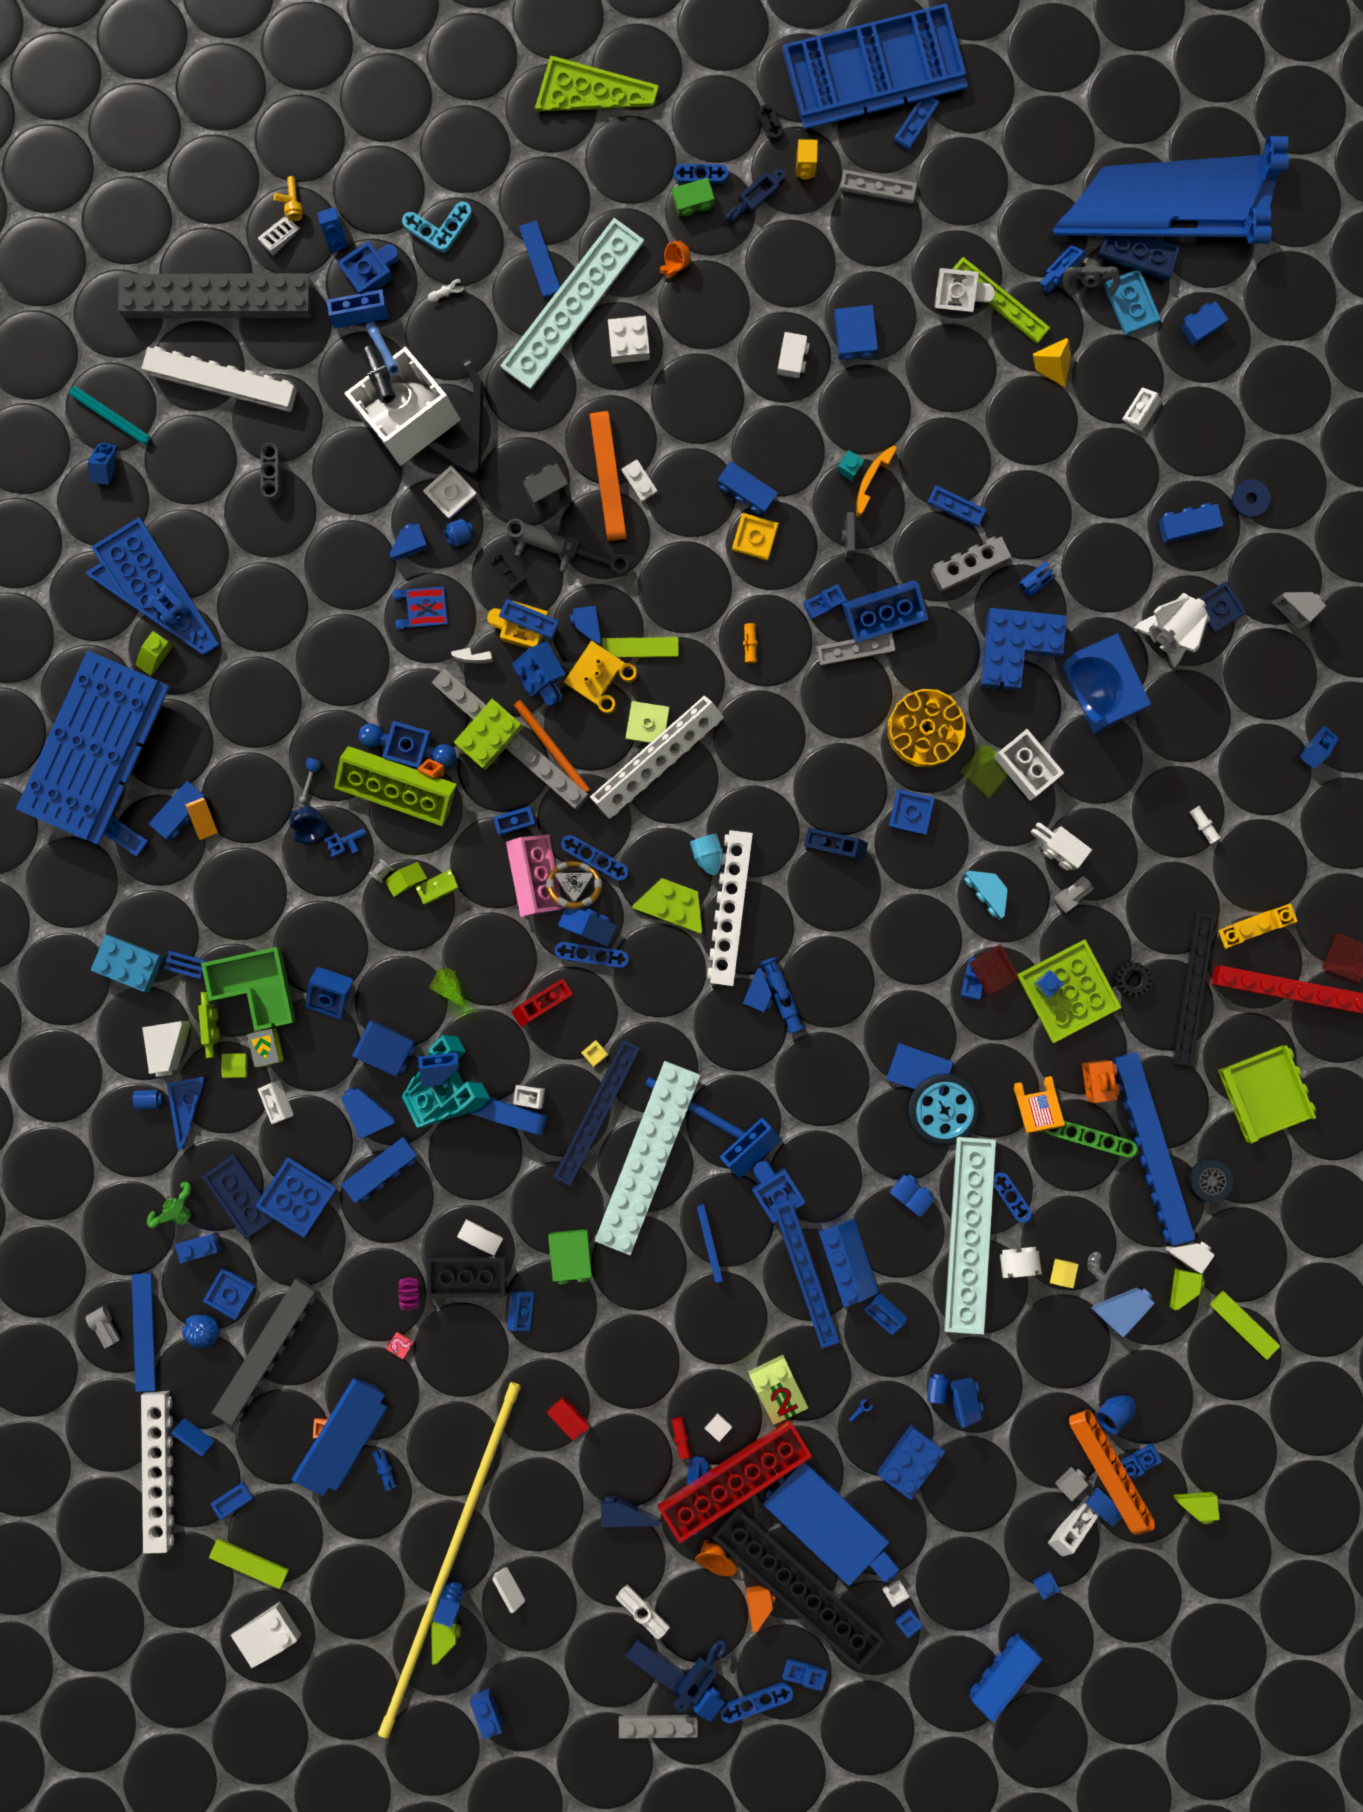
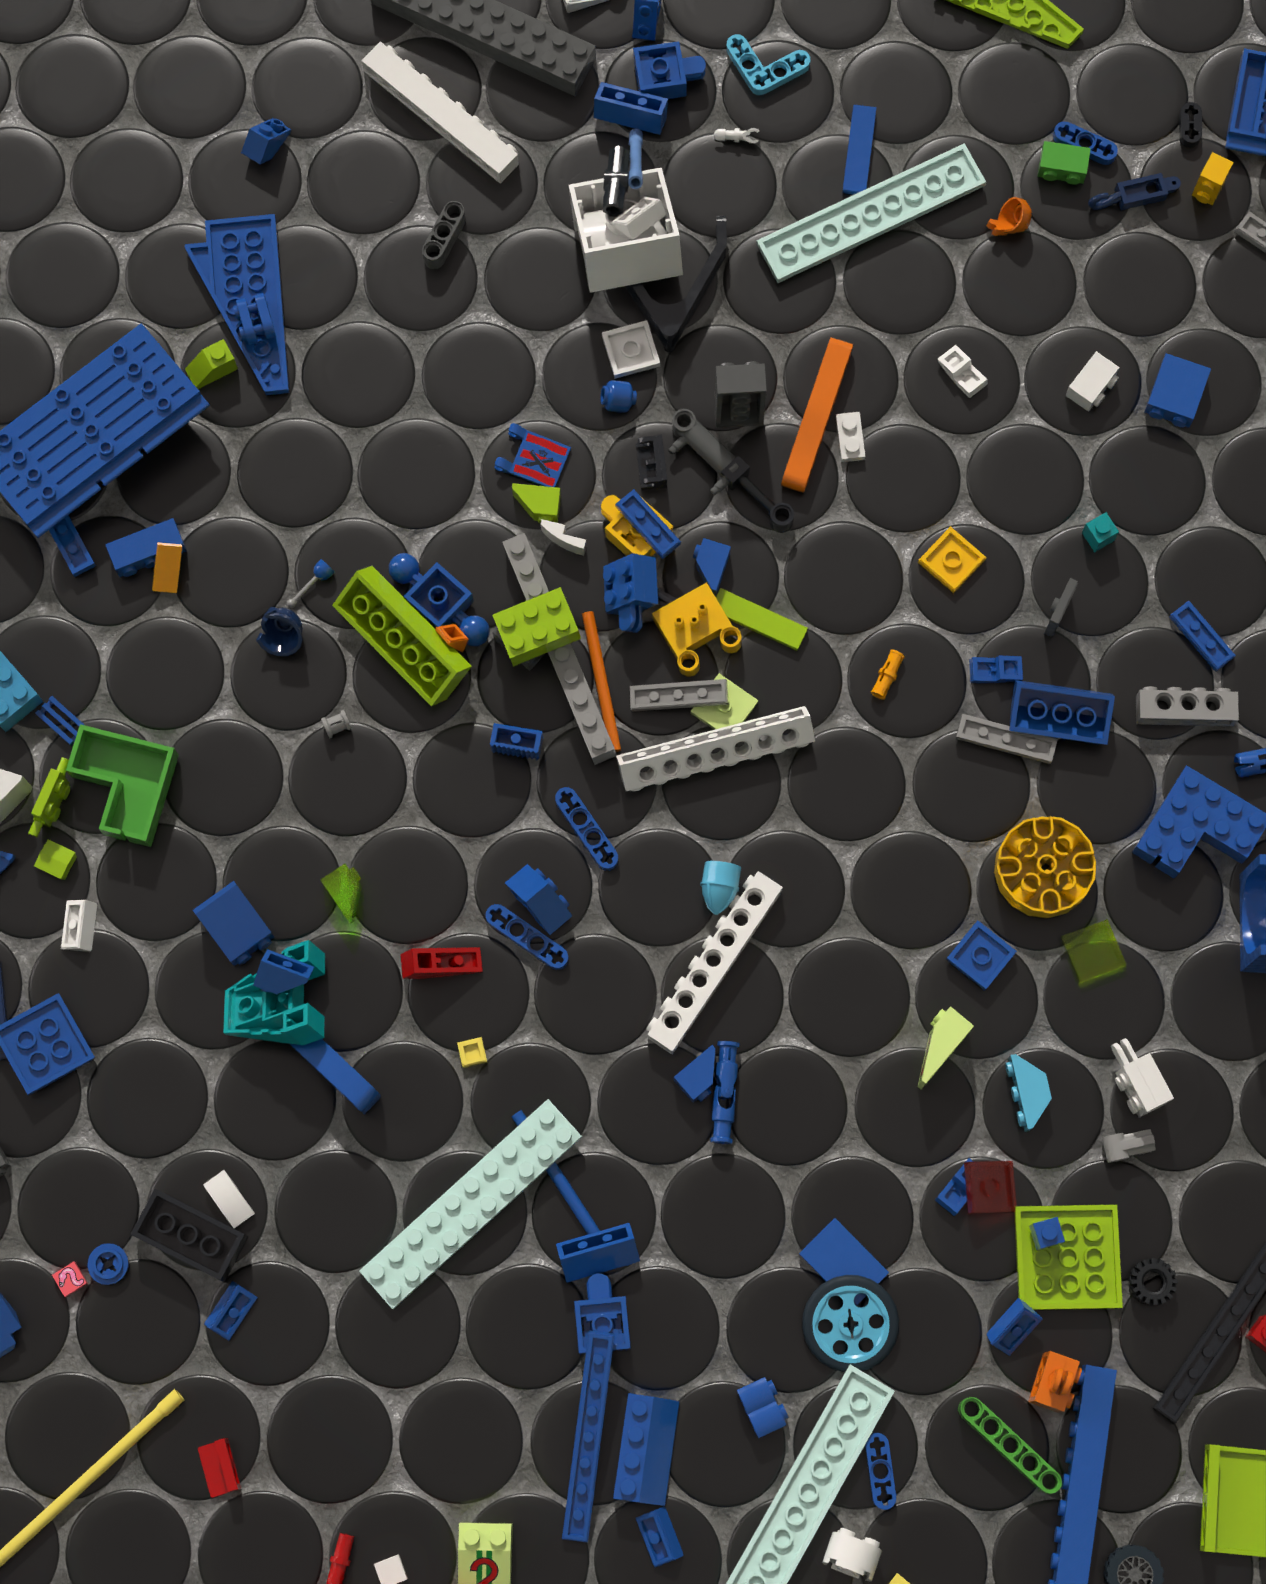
camera: 25 degrees right, 10 degrees down
teal axle [69,386,151,445] -> none
piece [247,1029,284,1067] -> none
blue slope [305,967,353,1020] -> none
blue arm [324,828,367,857] -> none
blue slope [341,1087,398,1139] -> none
blue brick [341,1136,419,1203] -> none
lime slope [384,862,428,897] -> none
blue slope [389,523,429,562] -> none
magenta gear [398,1277,420,1311] -> none
lime hinge [416,869,460,905] -> none
bright pink slope [506,834,564,917] -> none
white slope [513,1085,545,1109] -> none
piece [546,861,602,909] -> none
bright green brick [548,1229,592,1284] -> none
dark blue plate [553,1039,640,1186] -> none
white brick [608,316,650,364] -> none
lime wing [632,878,702,934] -> none
blue tile [697,1204,723,1283] -> none
blue brick [717,461,778,515] -> none
dark blue slope [804,828,868,862] -> none
light orange slope [856,446,897,518] -> none
white brick [993,729,1064,800] -> none
light orange flag [1014,1076,1065,1134] -> none
none -> blue gear [88,1243,129,1285]
none -> lime slope [512,483,561,524]
none -> white slope [612,197,666,239]
none -> light grey tile [630,679,728,712]
none -> yellowish green slope [917,1006,974,1090]
none -> white slope [938,345,988,398]
none -> blue slope [987,1298,1042,1356]

